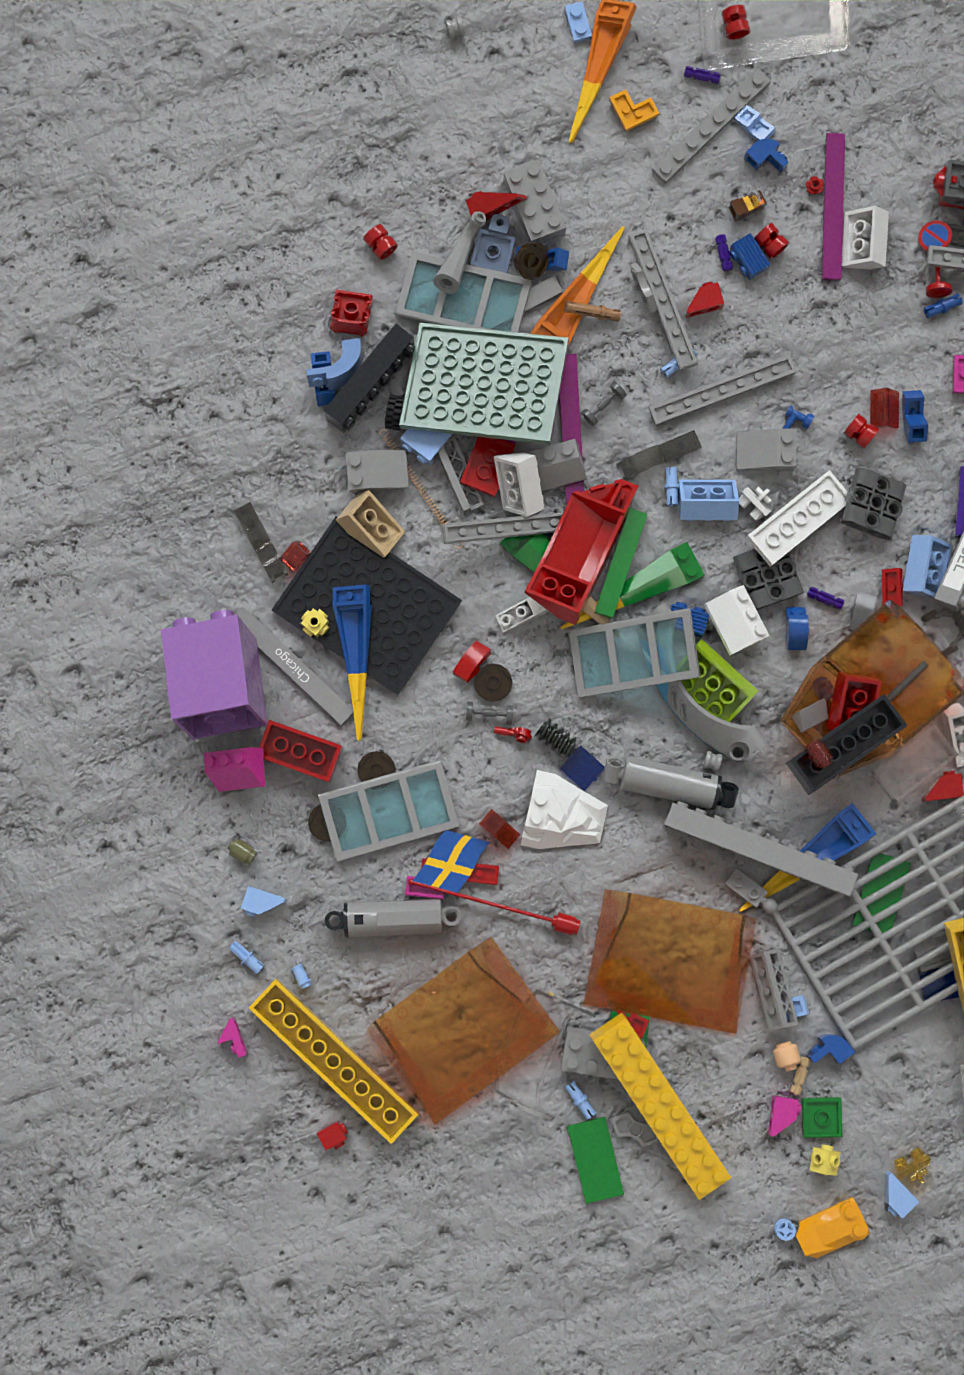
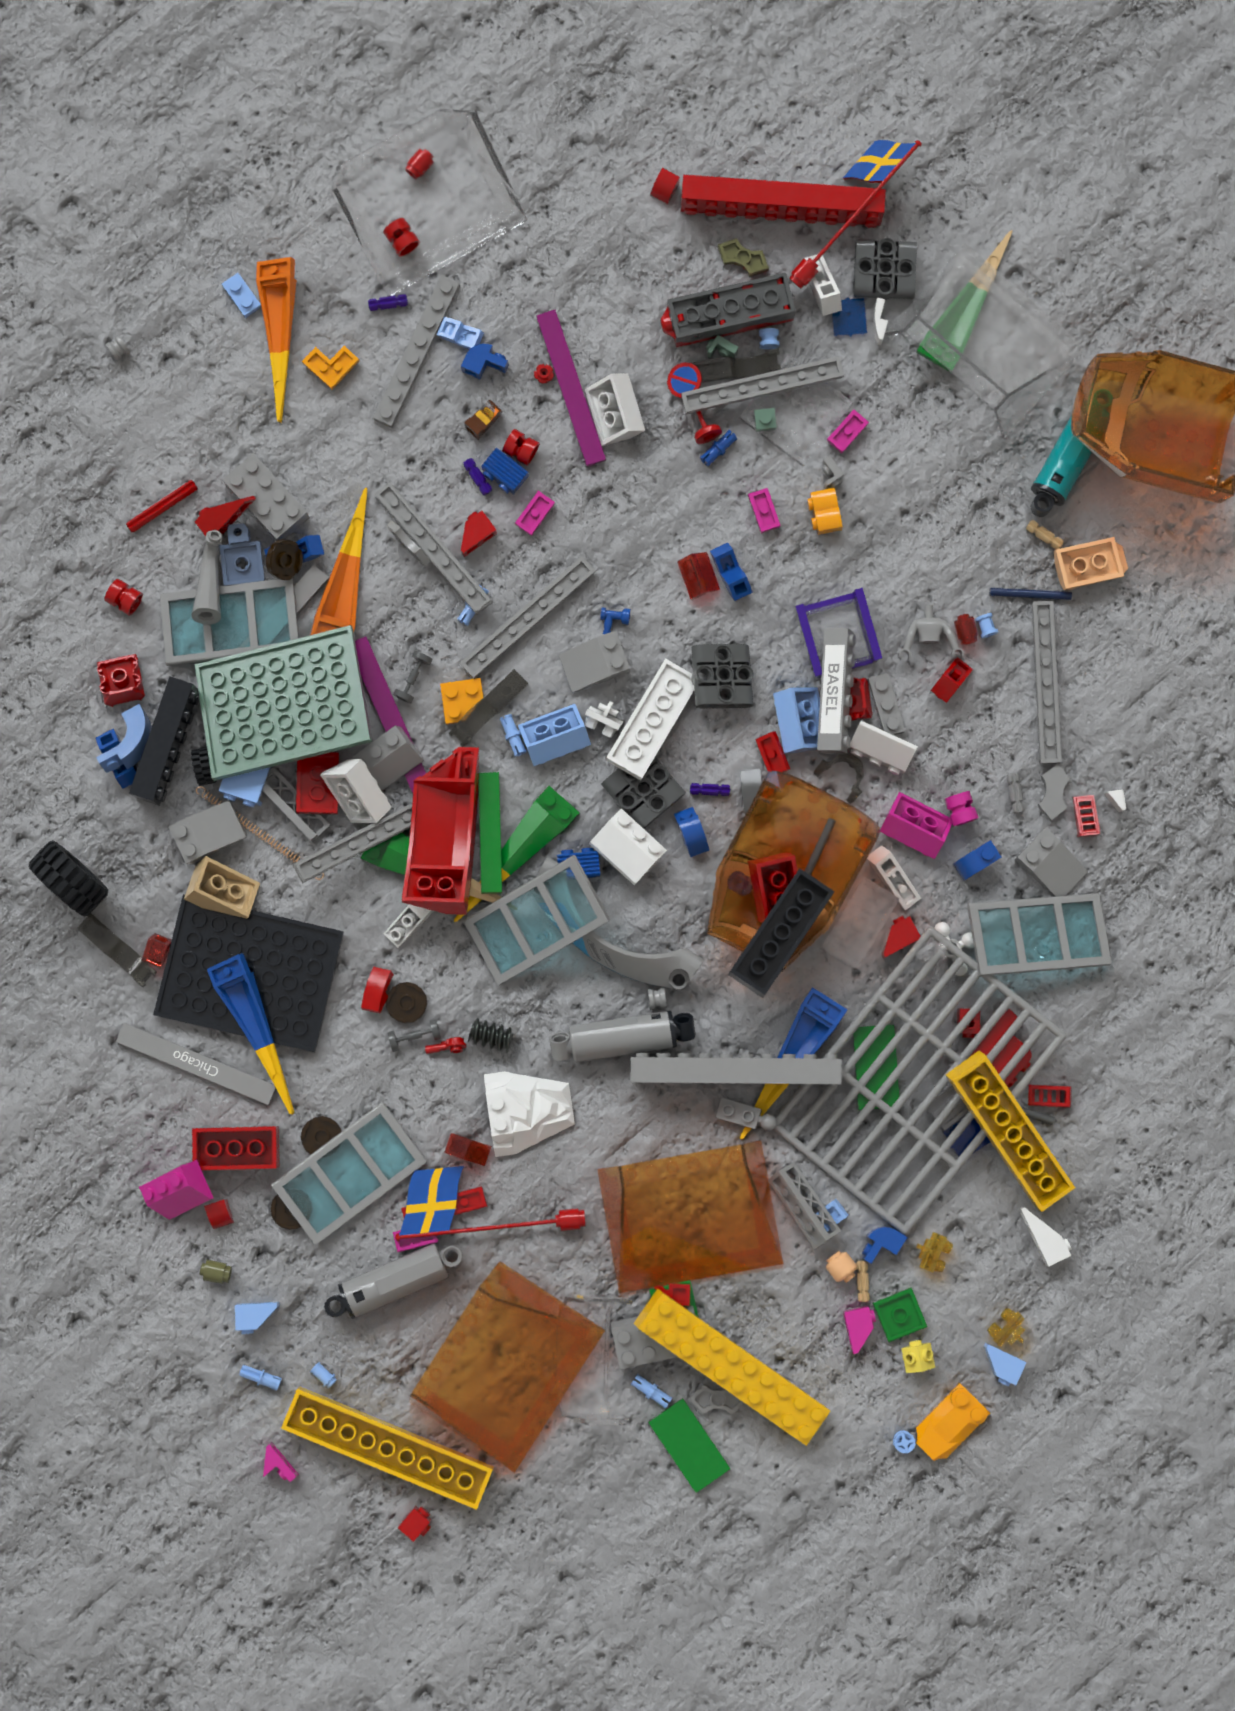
camera: 20 degrees left, 0 degrees up
medium lavender brick [161,610,268,740] -> none
light yellow brick [301,609,330,638] -> none
clear blue piece [560,745,605,791] -> none
medium nougat pin [564,300,621,322] -> none
lime slope [676,639,759,722] -> none
light grey slope [792,698,828,733] -> none
clear red brick [806,738,834,769] -> none
red wheel [843,413,880,449] -> none
none -> black tyre [28,840,108,917]
none -> red axle [126,480,198,533]
none -> red brick [204,1199,234,1229]
none -> light orange plate [440,678,484,725]
none -> dark pink plate [515,491,555,536]
none -> clear yellow hips [916,1232,953,1272]

